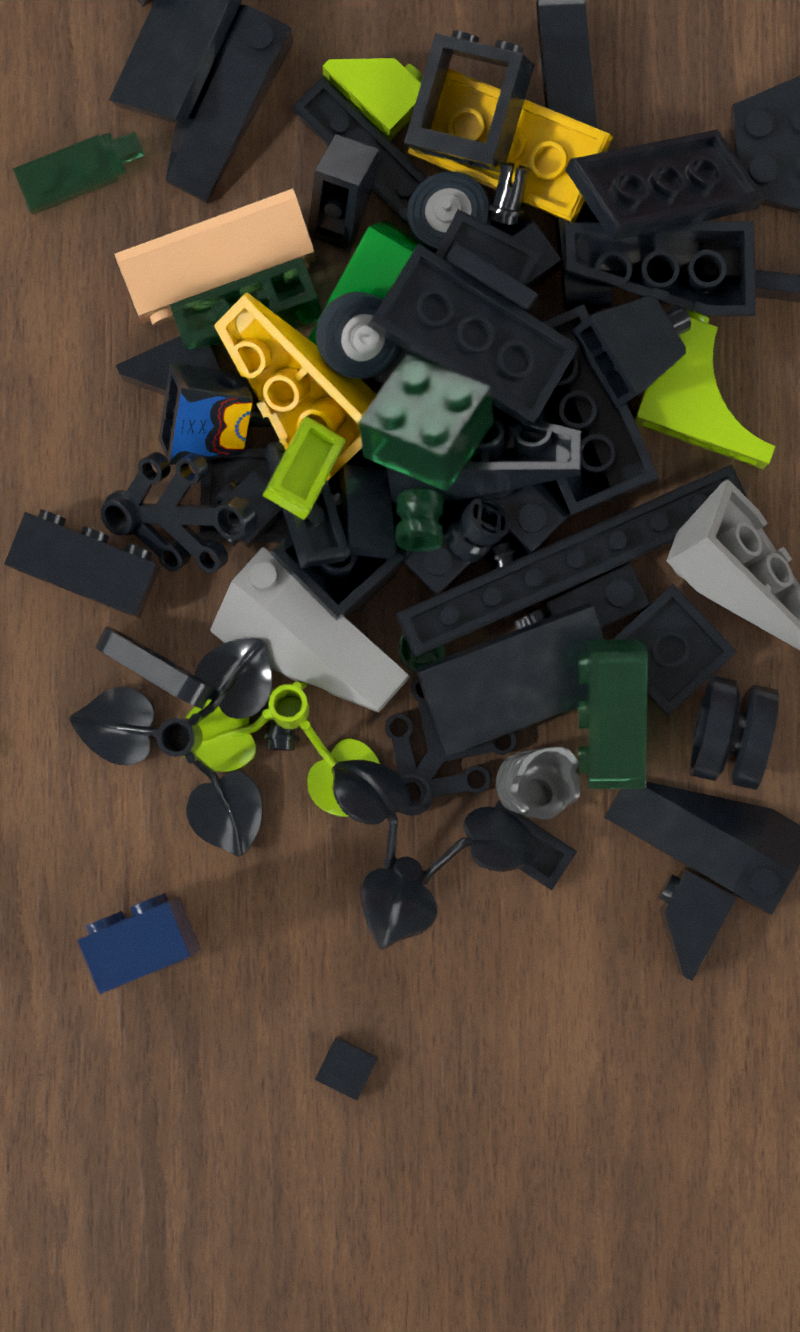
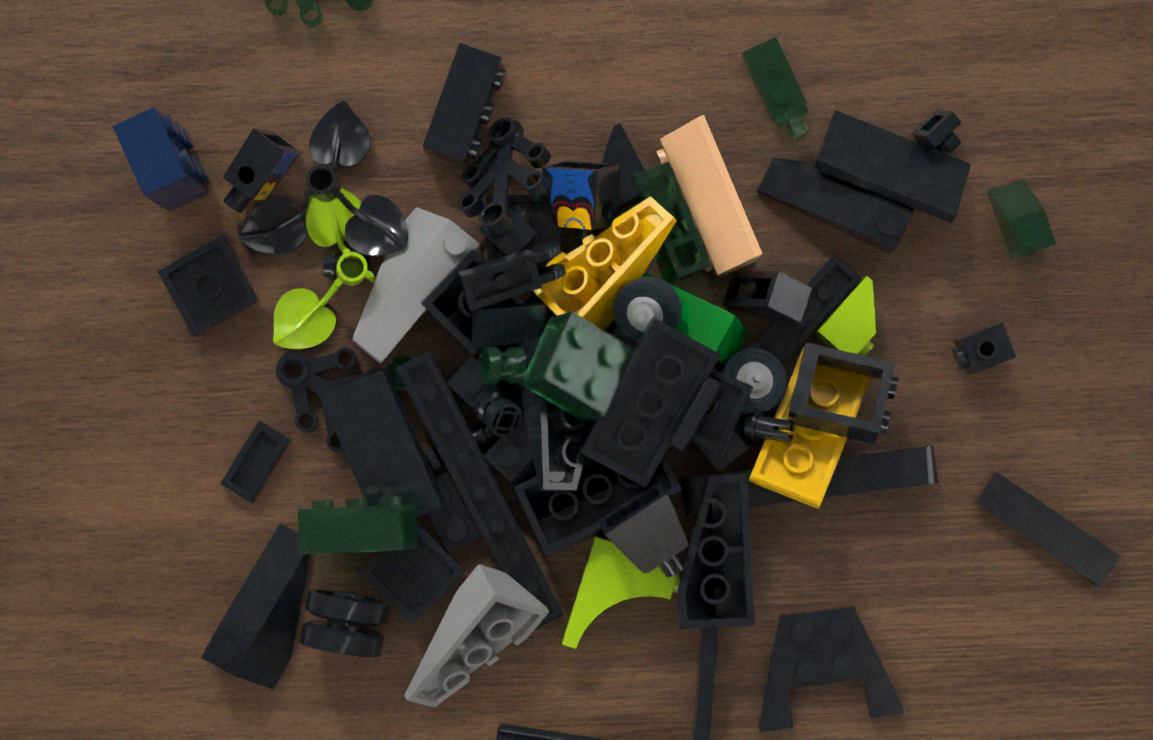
camera: 90 degrees right, 0 degrees up
beam [95,626,214,709] -> none
lime tile [262,416,347,520] -> none
black tile [315,1036,378,1100] -> none
black plant [331,760,541,950] -> none
dark grey hair [496,747,580,819] -> none
black tile [565,129,765,241] -> none
black slope [658,869,737,981] -> none
none -> black plate [157,236,260,336]
none -> black torso [223,128,301,213]

